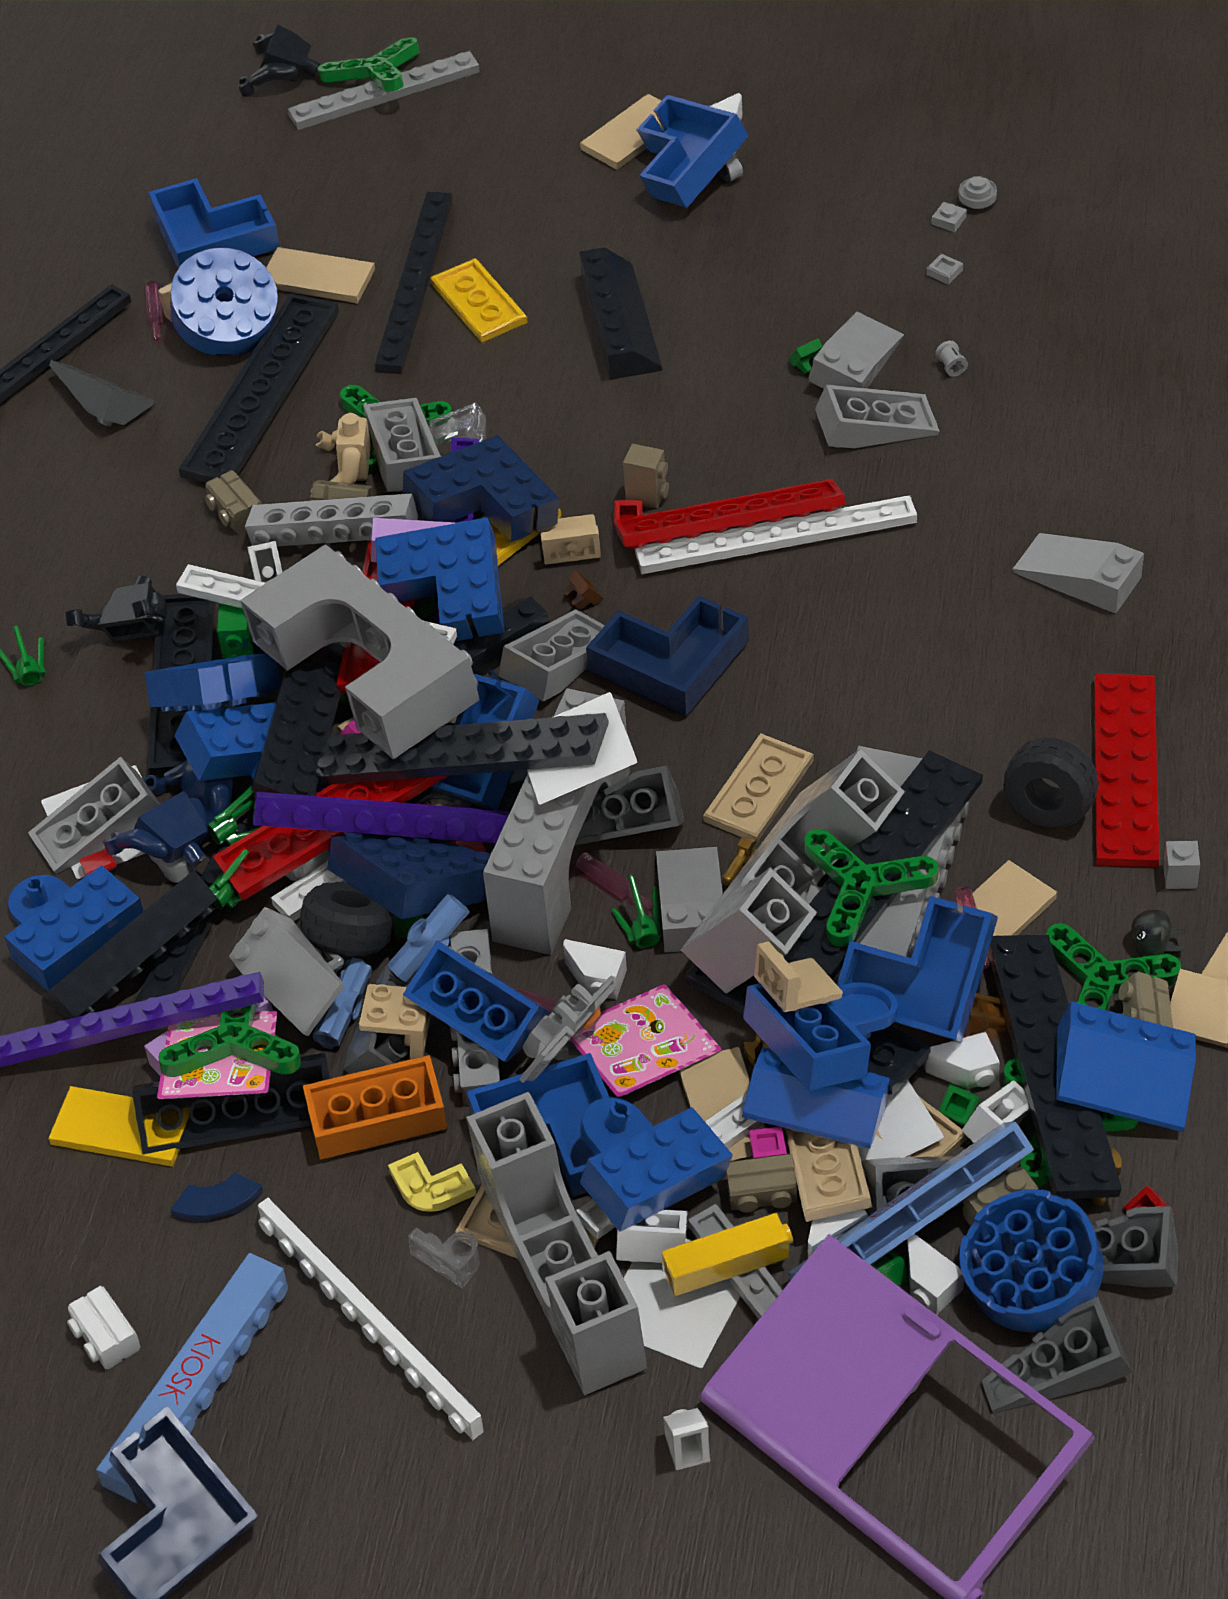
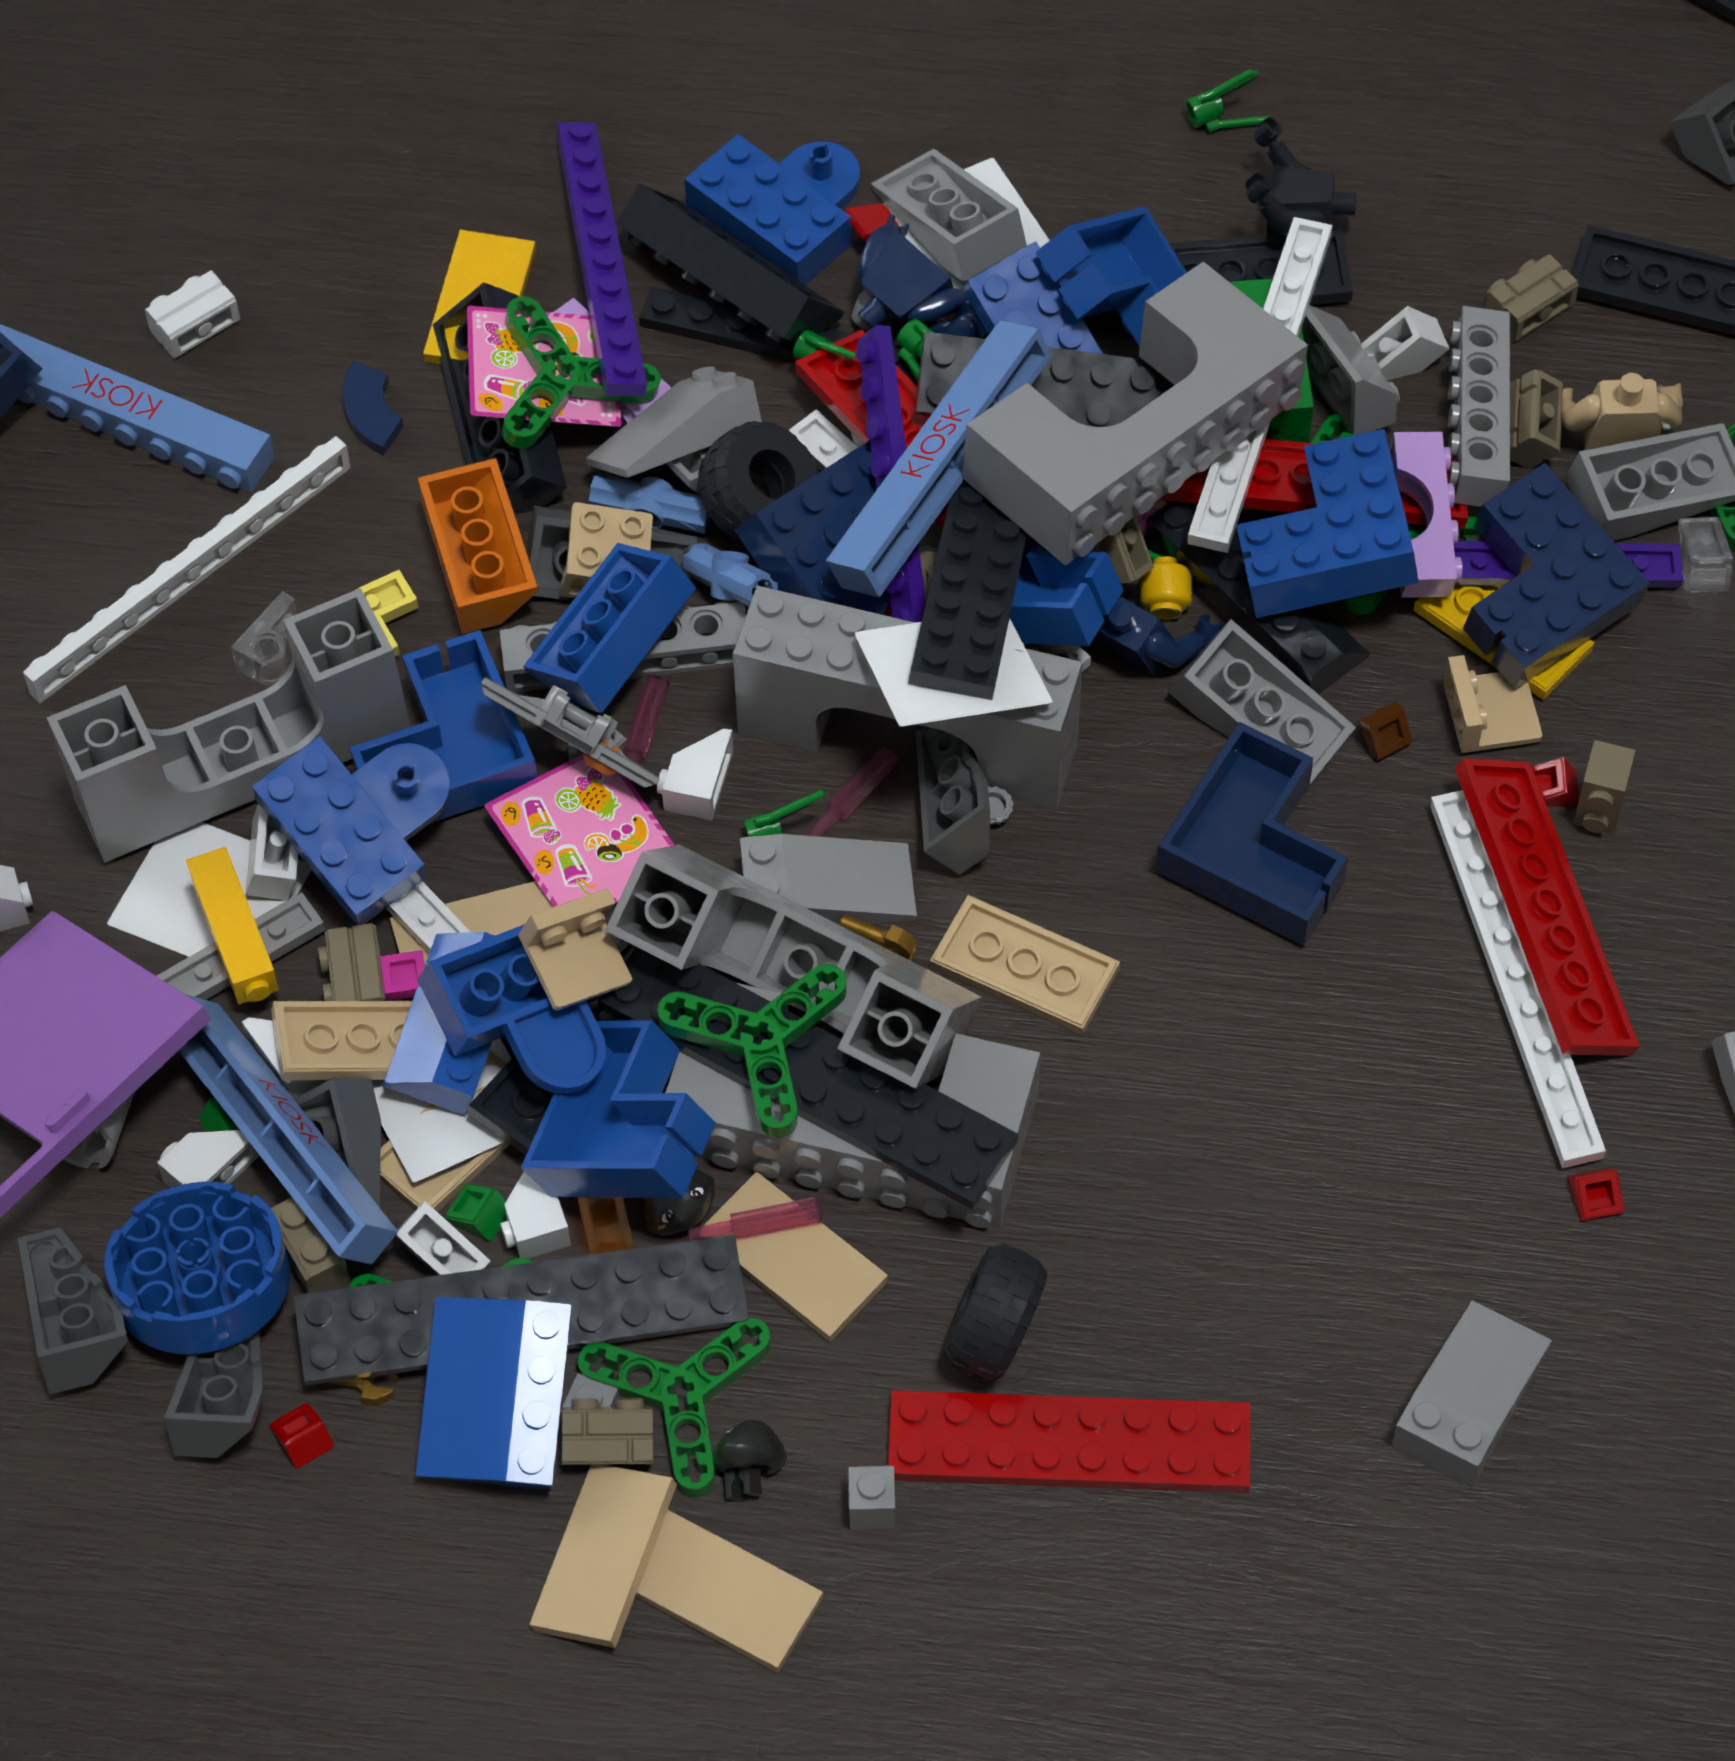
camera: 85 degrees right, 10 degrees up
none -> medium blue brick [826,320,1052,597]
none -> red slope [1568,1168,1625,1221]

